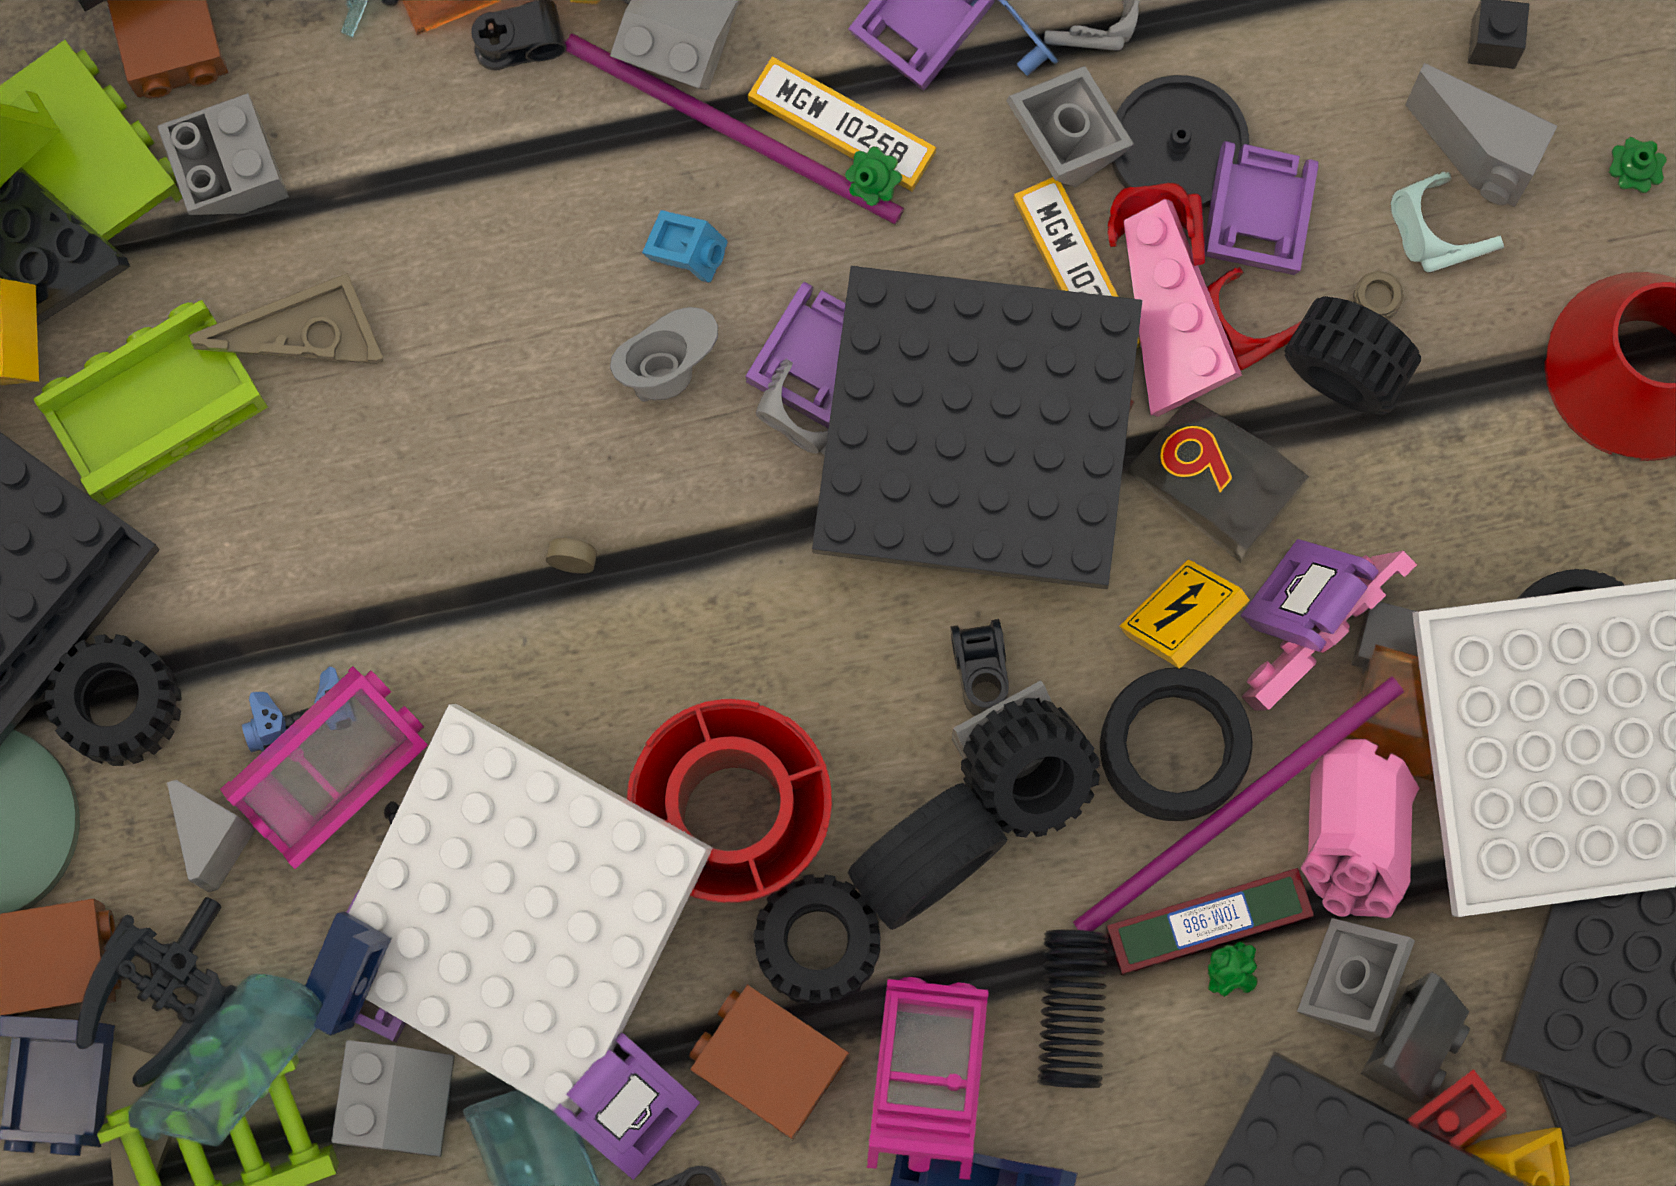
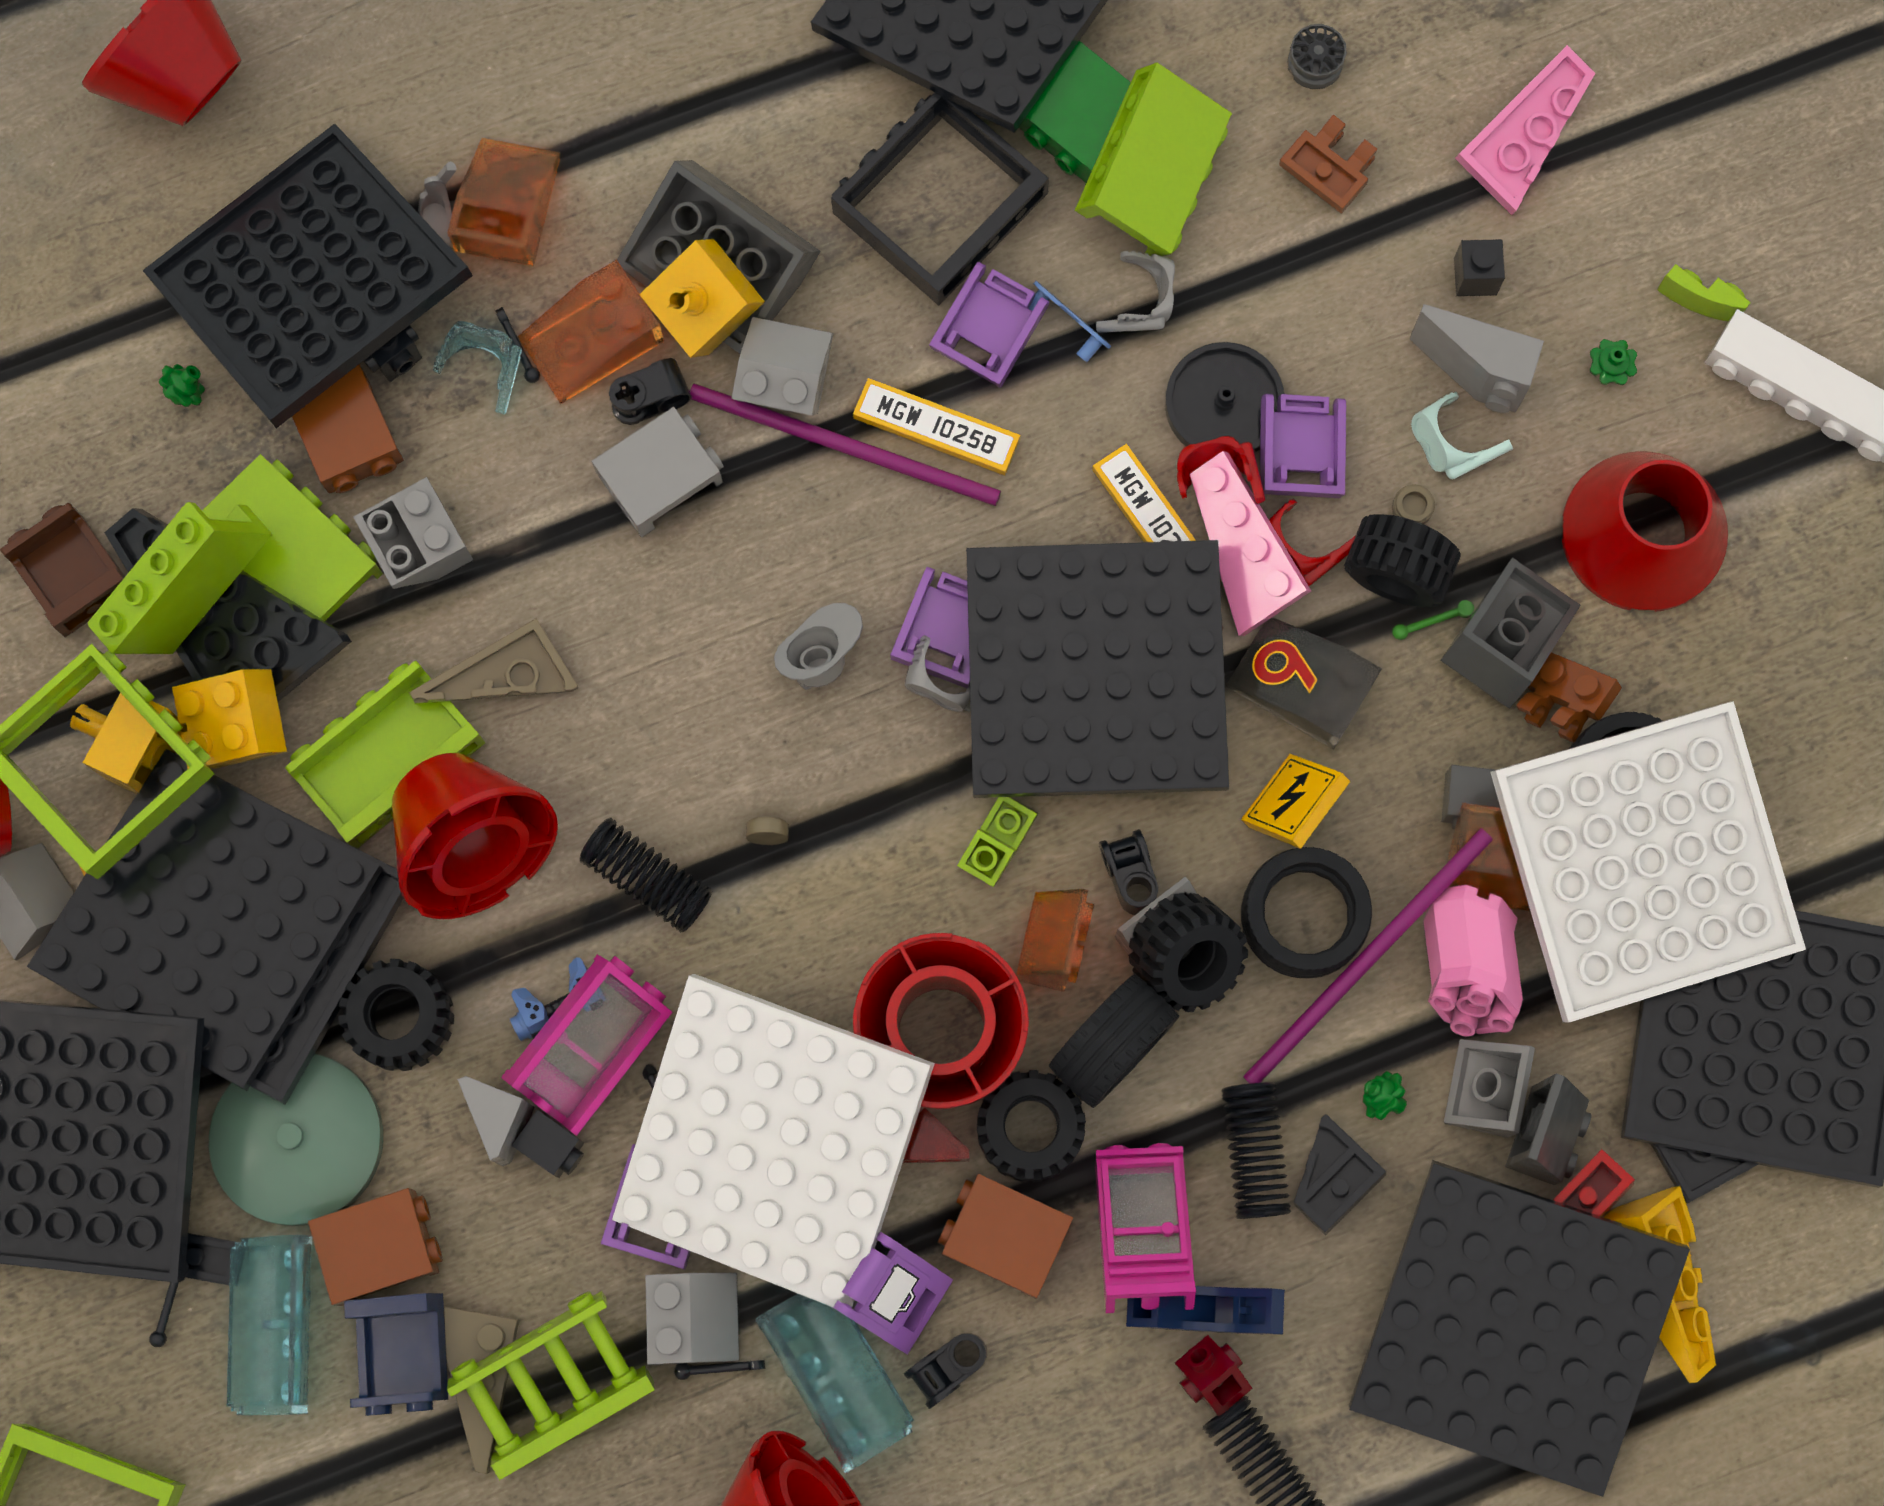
camera: 10 degrees left, 0 degrees up
black bar [76,897,237,1087] -> none
clear light blue container [128,974,322,1146] -> none
dark blue panel [300,911,392,1036] -> none
dark azure bracket [642,210,727,282] -> none
green plant [845,146,902,206] -> none
light grey slope [1006,66,1134,188] -> none
tile [1106,868,1314,975] -> none
medium lavender container [1240,539,1379,652] -> none
bright pink wing [1242,551,1417,711] -> none
none -> red cone [392,753,558,919]
none -> black brick [512,1110,584,1178]
none -> black piece [579,818,712,933]
none -> light grey panel [591,407,724,538]
none -> black hinge [674,1360,765,1380]
none -> clear red slope [903,1108,970,1163]
none -> lime slope [957,797,1039,887]
none -> clear orange slope [1016,889,1094,992]
none -> black wing [1294,1114,1386,1236]
none -> bright green hinge [1392,600,1474,640]
none -> dark grey slope [1441,557,1581,709]
none -> dark orange plate [1516,652,1622,743]

